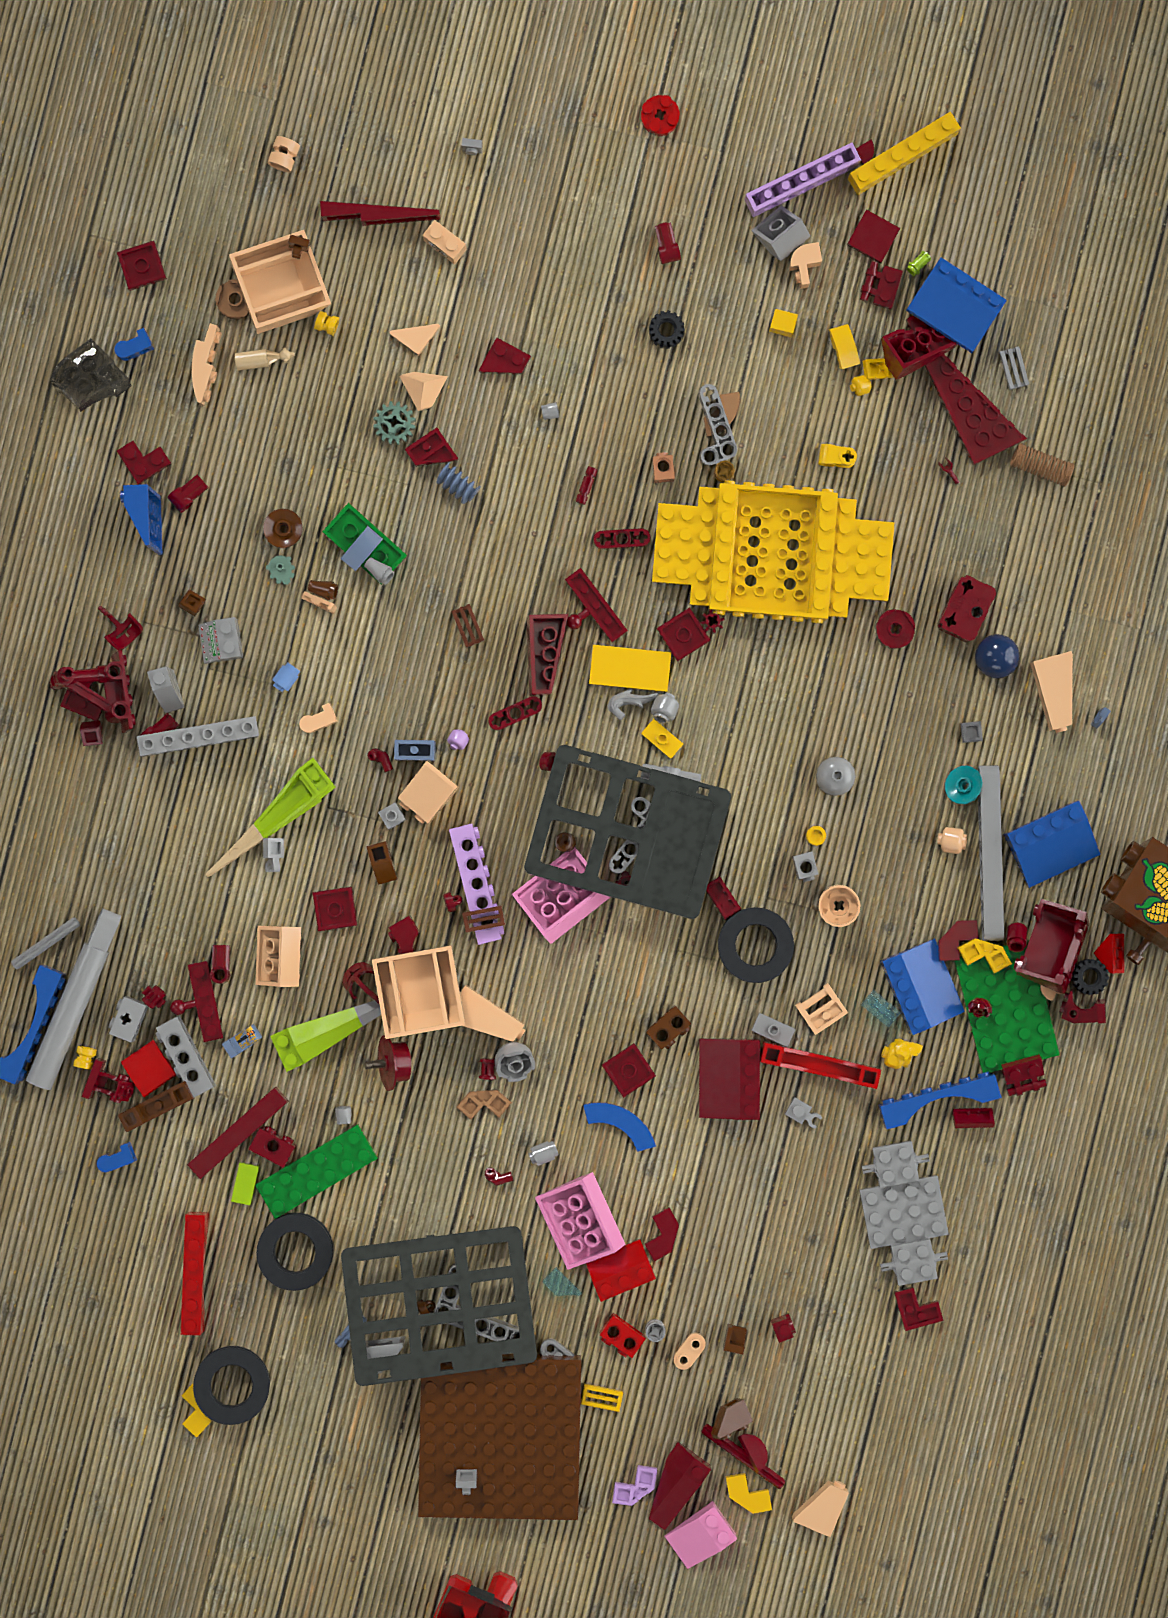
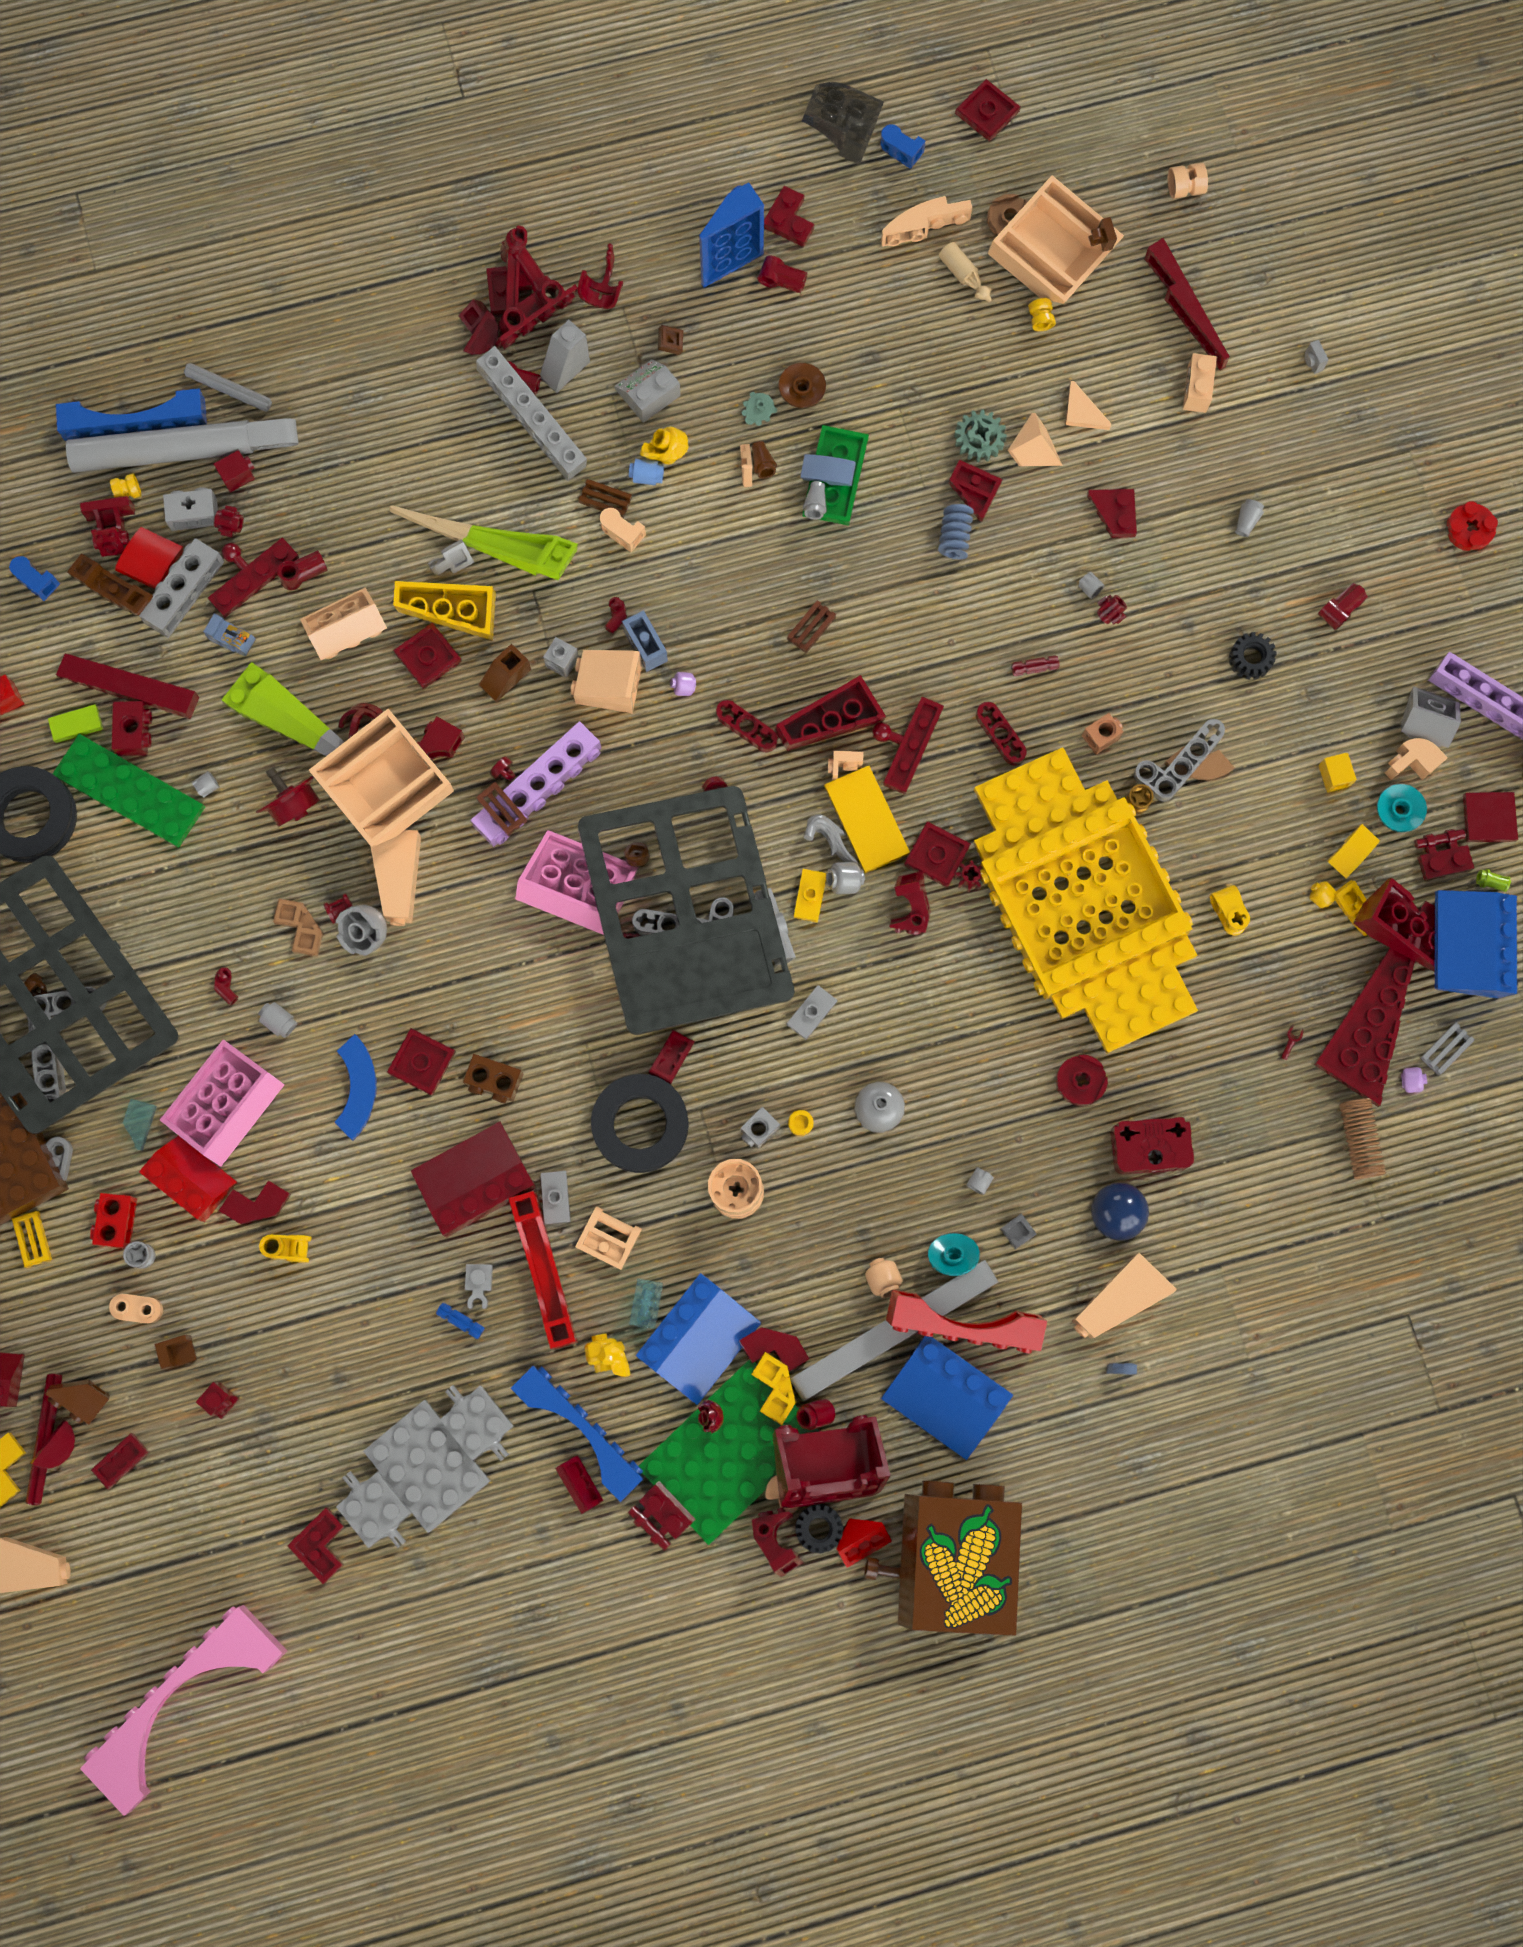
camera: 60 degrees right, 10 degrees down
none -> bright pink arch [80,1605,287,1816]
none -> dark red plate [91,1433,150,1489]
none -> dark red brick [213,450,255,493]
none -> yellow piece [259,1234,312,1263]
none -> yellow wedge [393,581,496,641]
none -> blue axle [436,1303,485,1339]
none -> dark red tile [463,310,499,355]
none -> reddish brown tile [578,479,632,519]
none -> yellow head [640,426,688,465]
none -> light grey plate [787,985,838,1040]
none -> light nougat bracket [828,751,863,781]
none -> arch [886,1290,1047,1354]
none -> dark red tile [889,871,931,935]
none -> light grey hose [966,1167,994,1195]
none -> dark red gear [1097,595,1127,625]
none -> light grey cone [1235,499,1264,537]
none -> teal dish [1377,784,1427,832]
none -> lavender piece [1401,1067,1427,1093]

